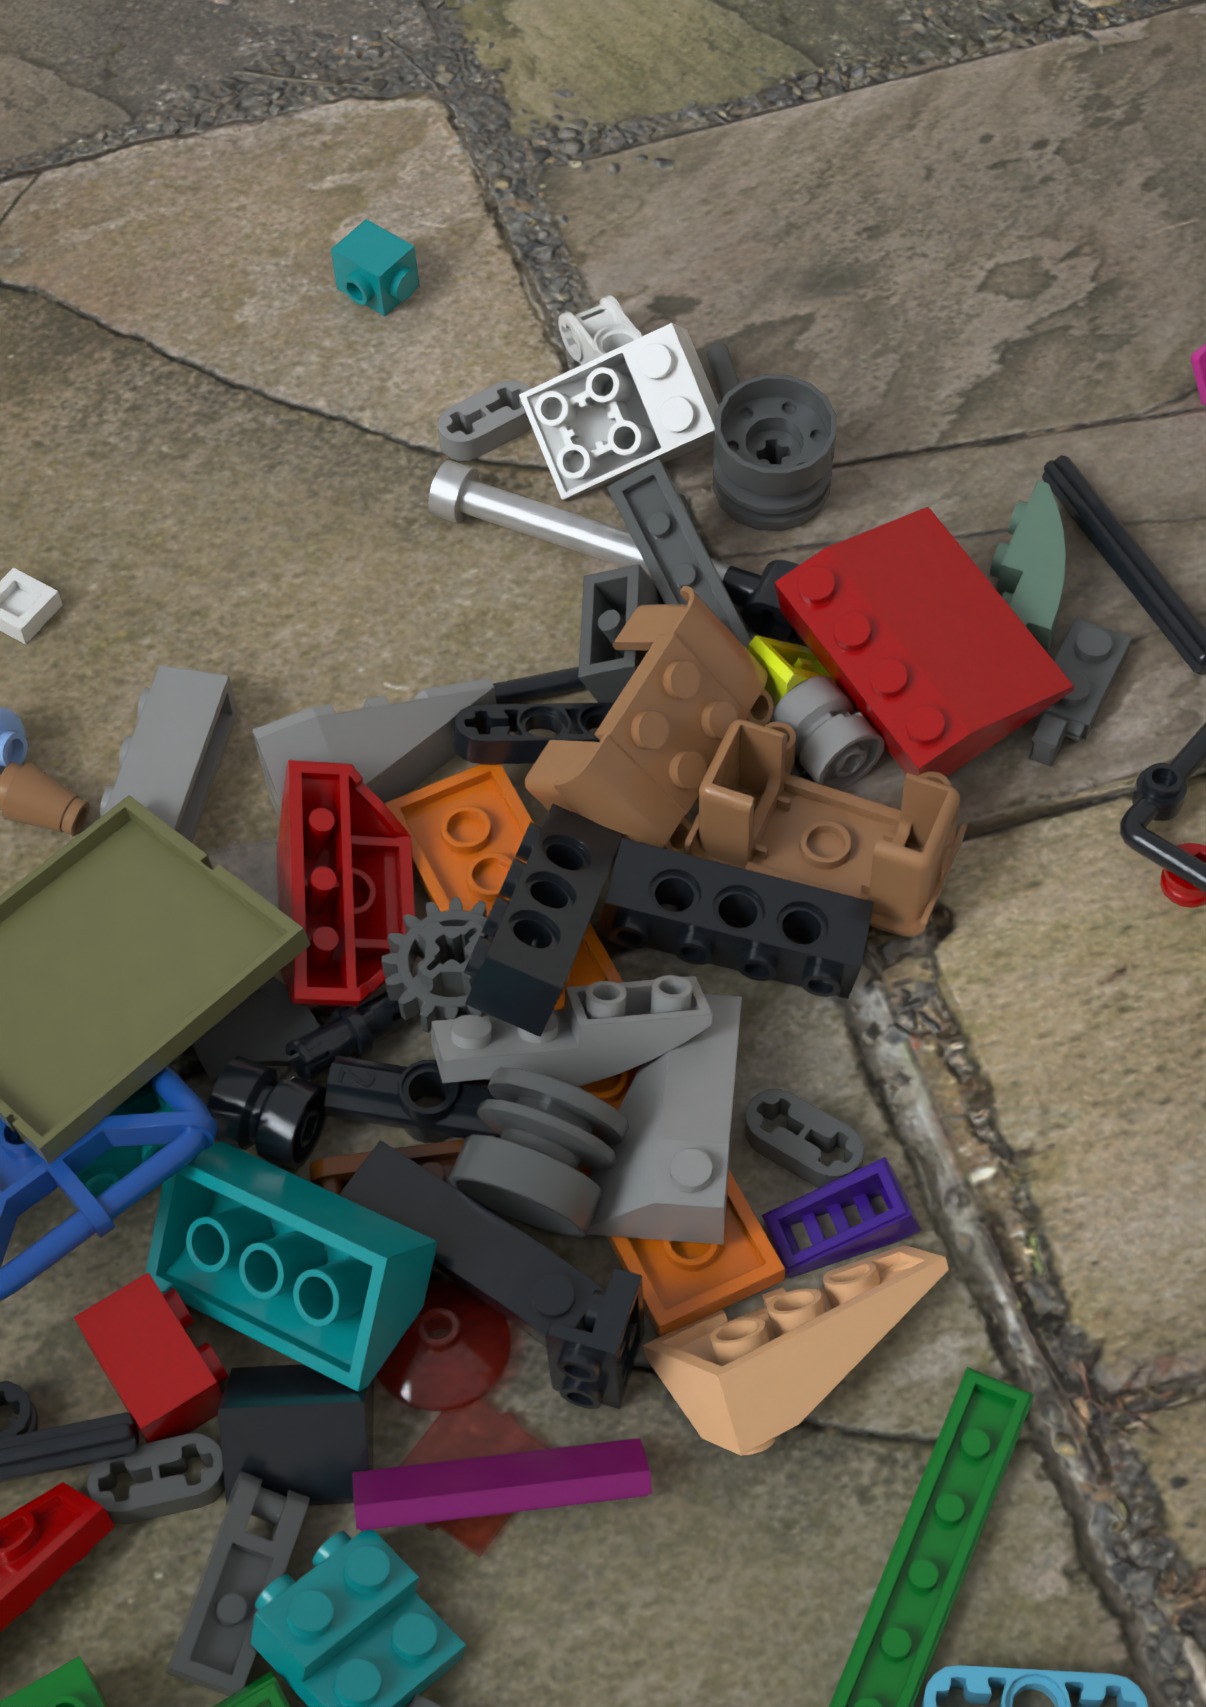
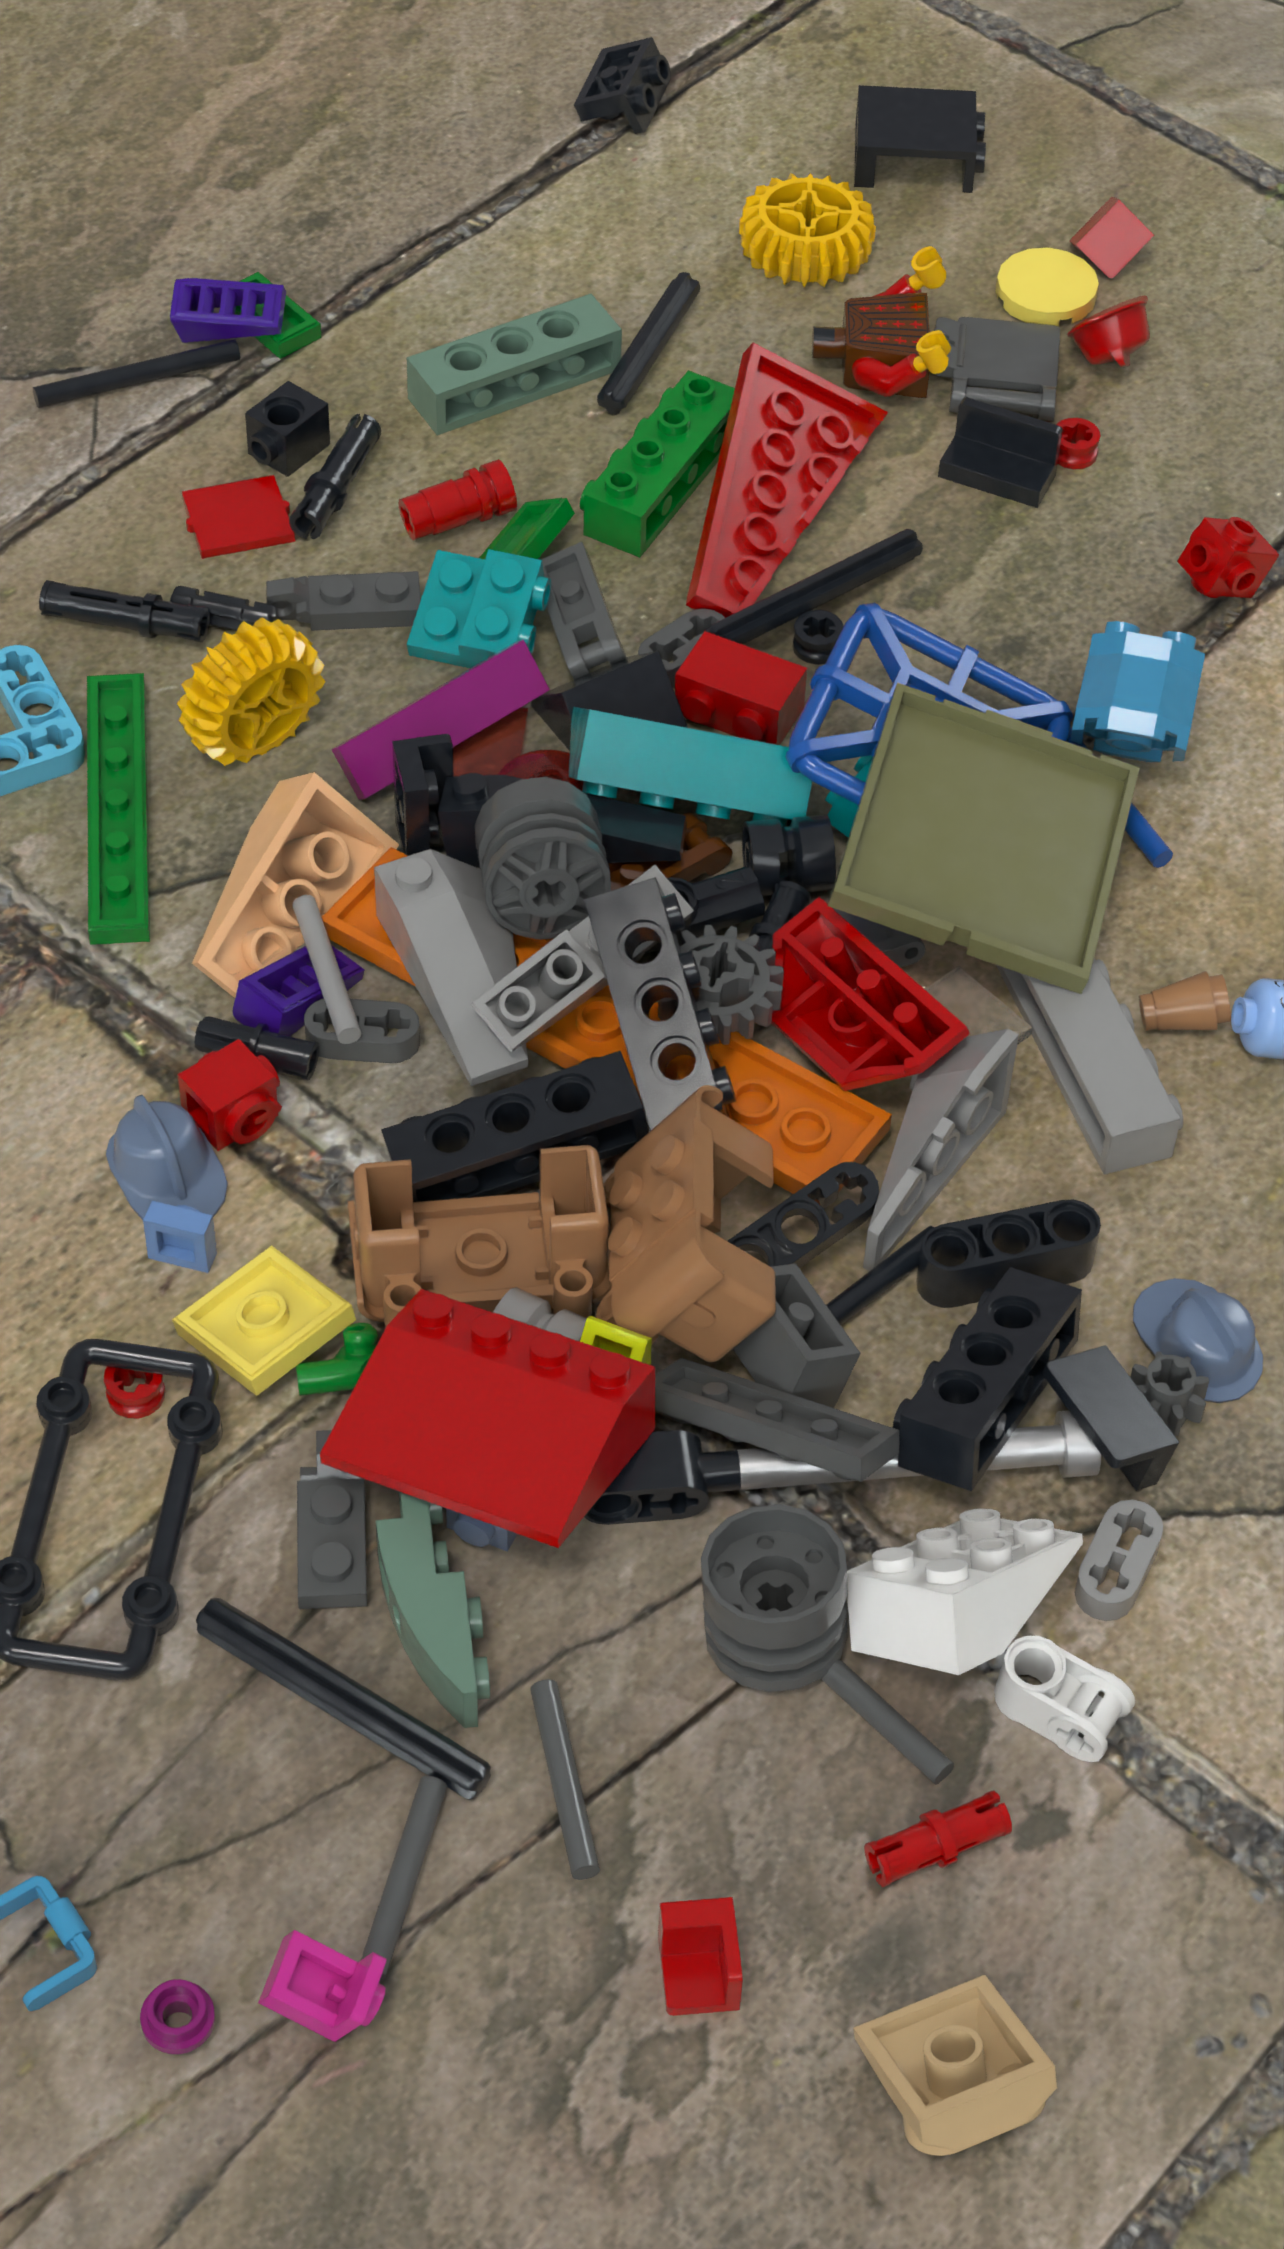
camera: 145 degrees right, 5 degrees down
none -> sand blue piece [106,1095,228,1220]
none -> medium blue plate [143,1201,217,1273]
none -> light yellow plate [172,1245,356,1396]
none -> yellow gear [177,617,325,766]
none -> red brick [178,1039,282,1151]
none -> black axle [194,1016,319,1081]
none -> light grey bar [292,895,362,1044]
none -> green arm [296,1323,378,1396]
none -> dark grey bar [360,1776,447,1981]
none -> dark grey bar [530,1679,600,1880]
none -> red panel [658,1897,743,2016]
none -> tan slope [853,1975,1057,2156]
none -> red pin [864,1790,1012,1887]
none -> black brick [892,1267,1082,1491]
none -> black beam [916,1199,1101,1308]
none -> black panel [1042,1345,1179,1491]
none -> dark grey gear [1130,1351,1209,1436]
none -> sand blue piece [1133,1278,1263,1403]

